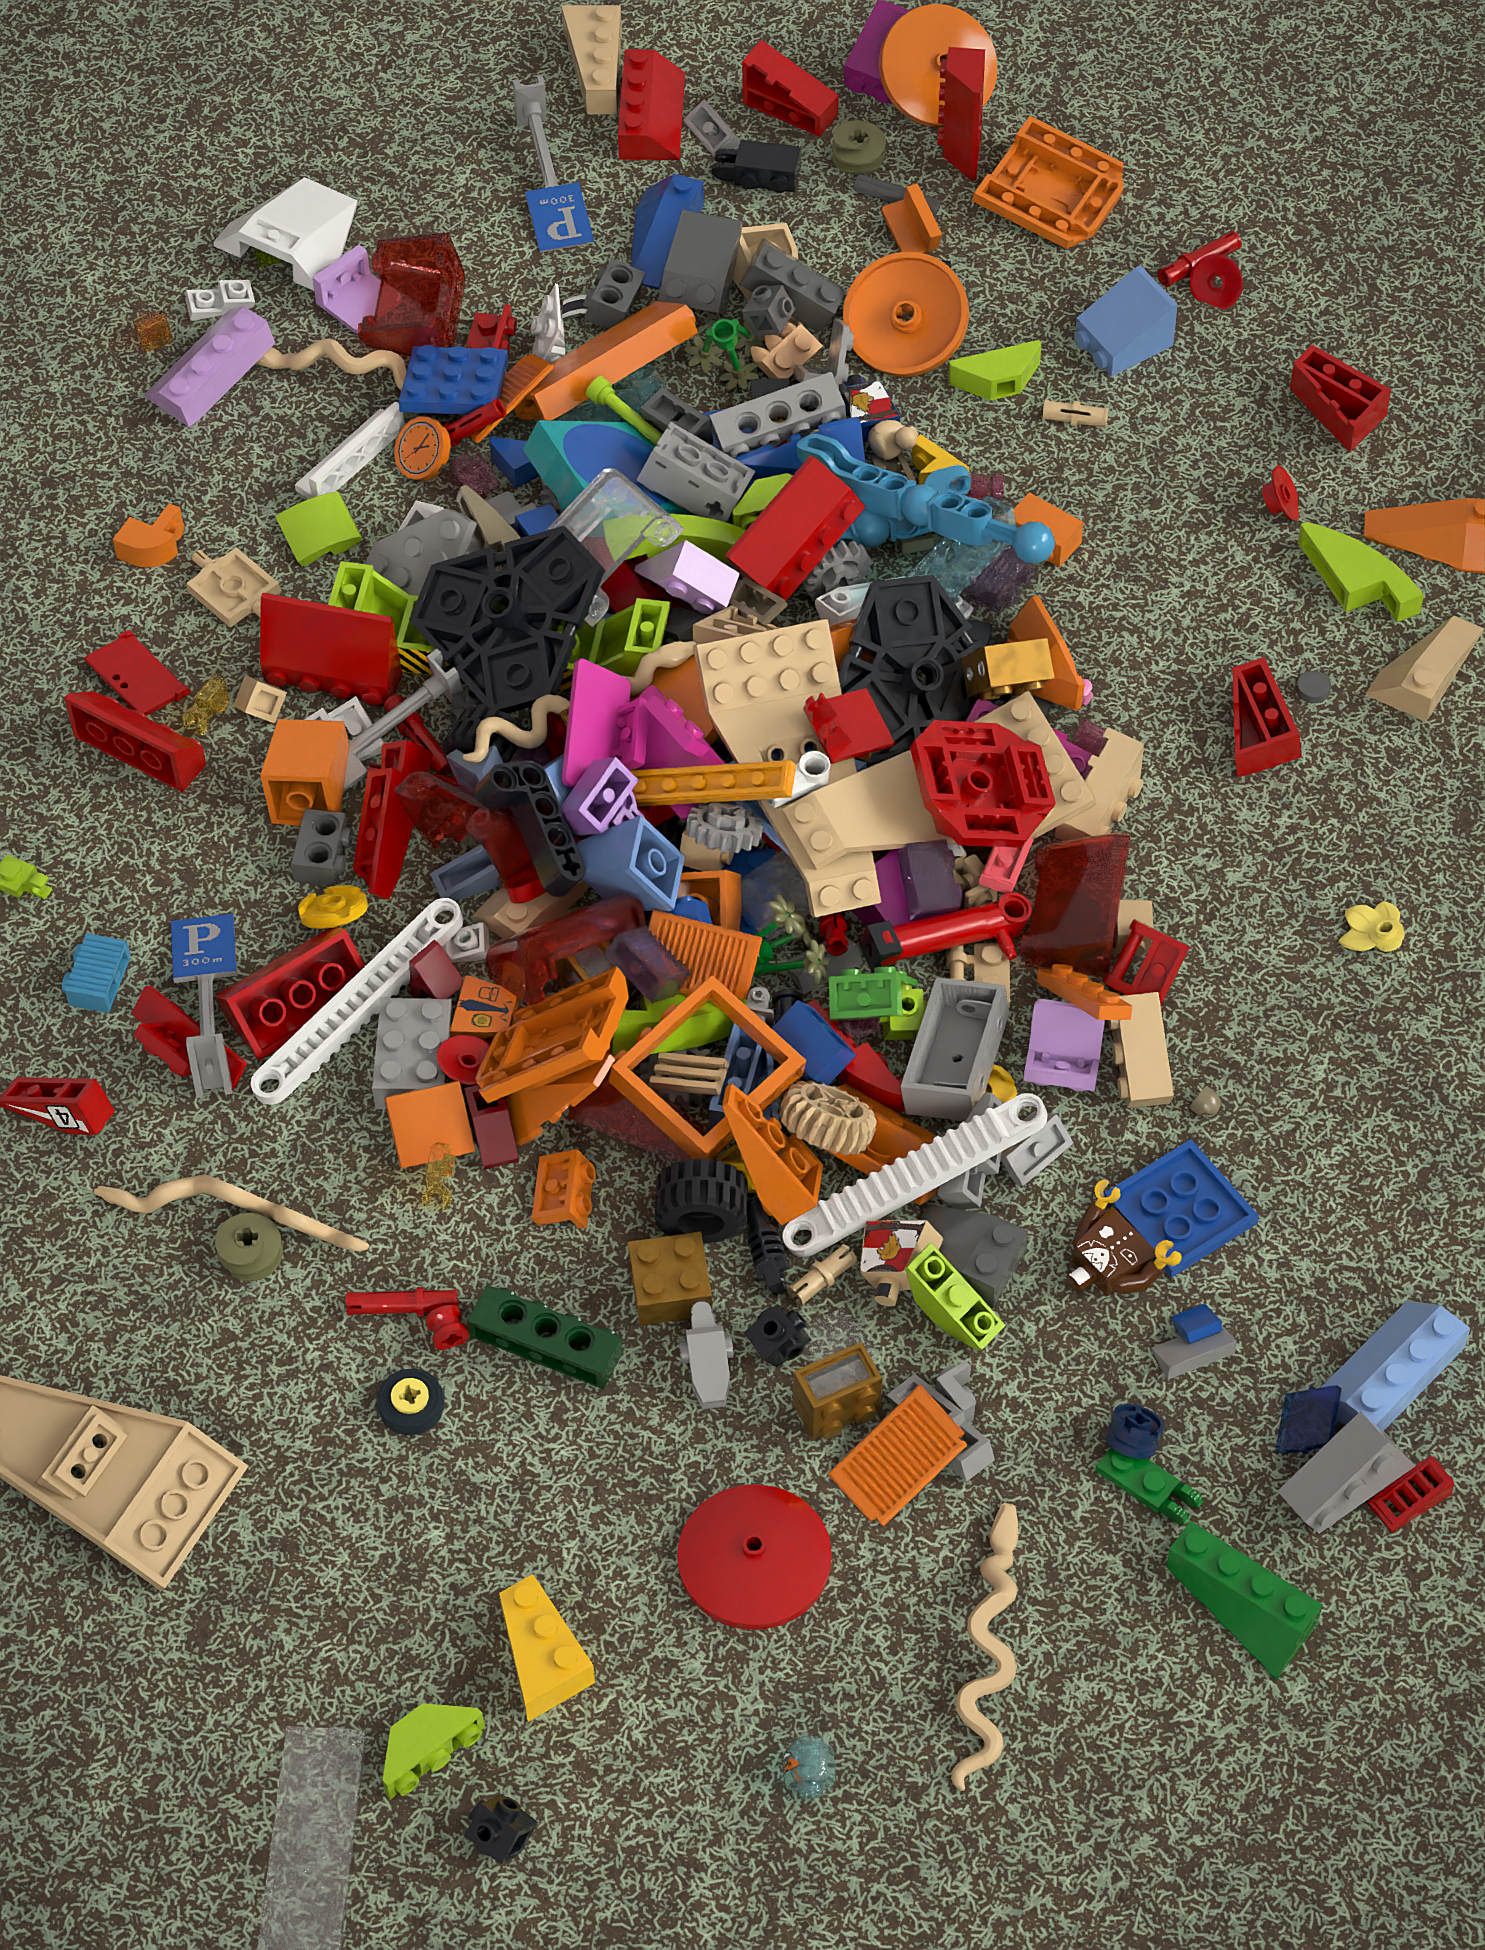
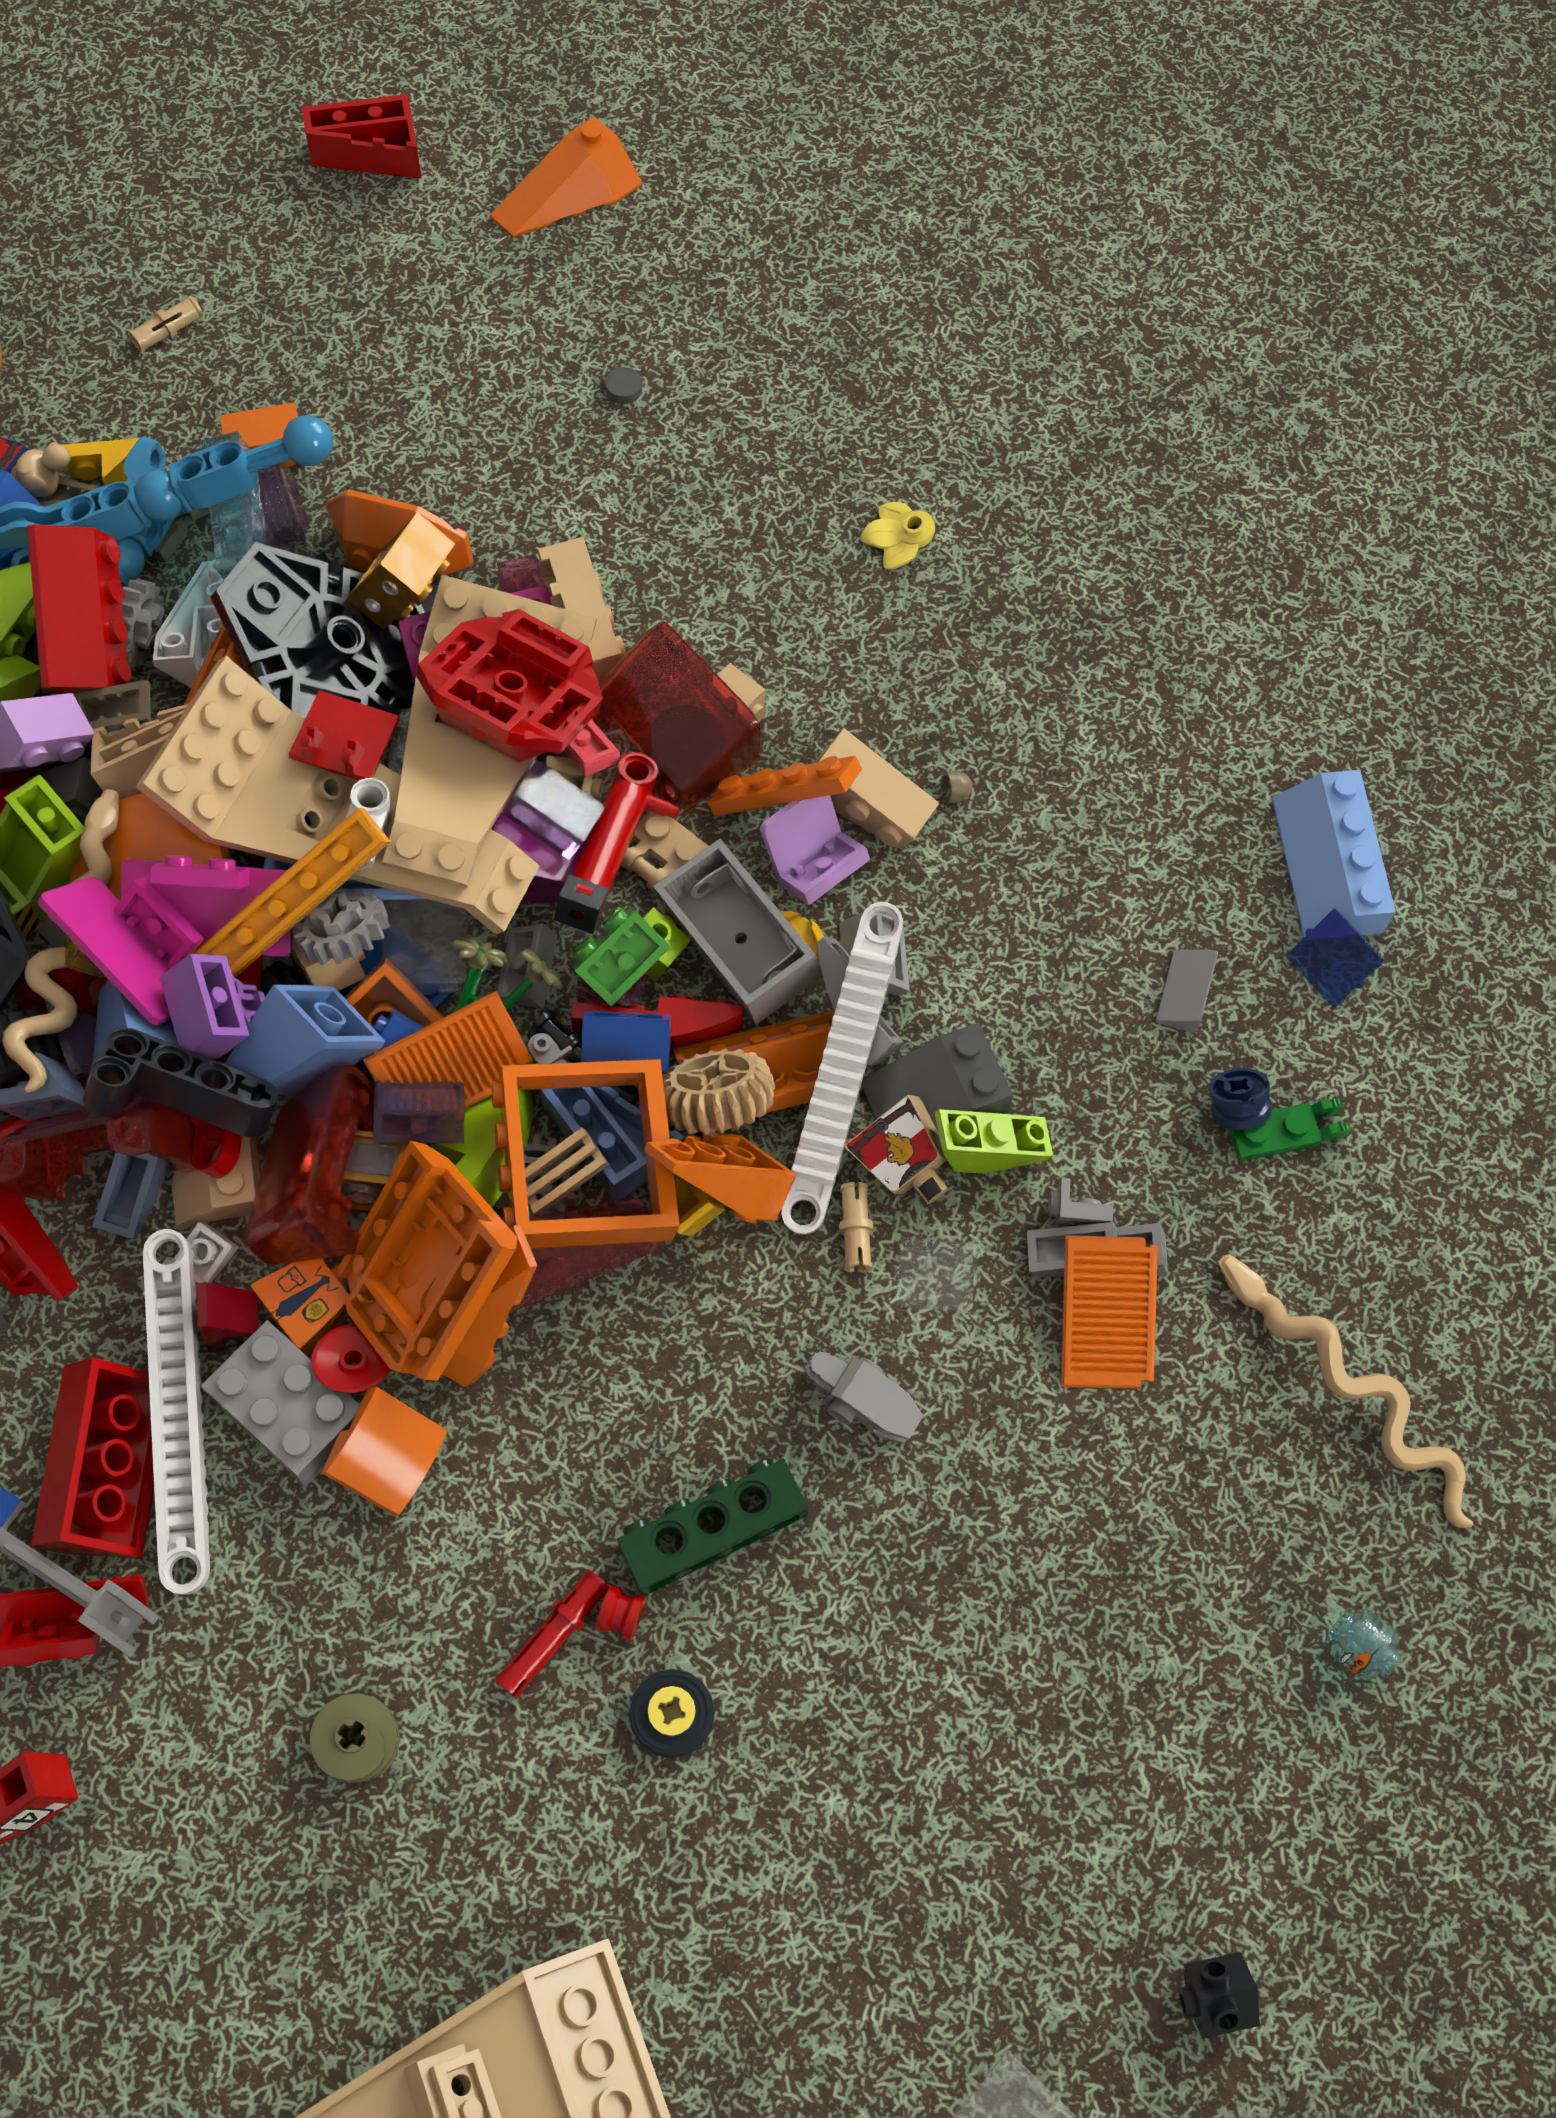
camera: 55 degrees left, 10 degrees up
tan animal [94,1174,369,1251] -> none
yellow tile [298,885,368,929] -> none
lime slope [382,1703,485,1800] -> none
clear yellow plate [422,1142,455,1210] -> none
dark red slope [464,1085,519,1170] -> none
yellow wedge [499,1574,595,1722] -> none
orange bracket [531,1149,596,1229] -> none
pearl gold piece [628,1232,712,1326] -> none
black tyre [654,1159,748,1243] -> none
red dish [677,1484,831,1630] -> none
black brick [744,1304,812,1367] -> none
black hinge [747,1198,789,1296] -> none
pearl gold piece [793,1342,882,1440] -> none
red pin [819,912,849,956] -> none
lime slope [948,340,1041,401] -> none
clear pink wheel [971,474,1004,507] -> none
reddish brown torso [1066,1180,1182,1297] -> none
medium blue slope [1074,265,1178,377] -> none
red plate [1102,919,1191,1006] -> none
blue plate [1104,1139,1259,1278] -> none
red pin [1157,230,1242,287] -> none
green wedge [1166,1521,1323,1681] -> none
blue tile [1171,1304,1223,1344] -> none
red piece [1189,254,1243,310] -> none
red wedge [1232,657,1302,777] -> none
red piece [1262,465,1299,521] -> none
light grey wedge [1277,1411,1416,1533] -> none
lime slope [1298,522,1424,622] -> none
tan wedge [1366,616,1484,722] -> none
red slope [1367,1456,1454,1533] -> none

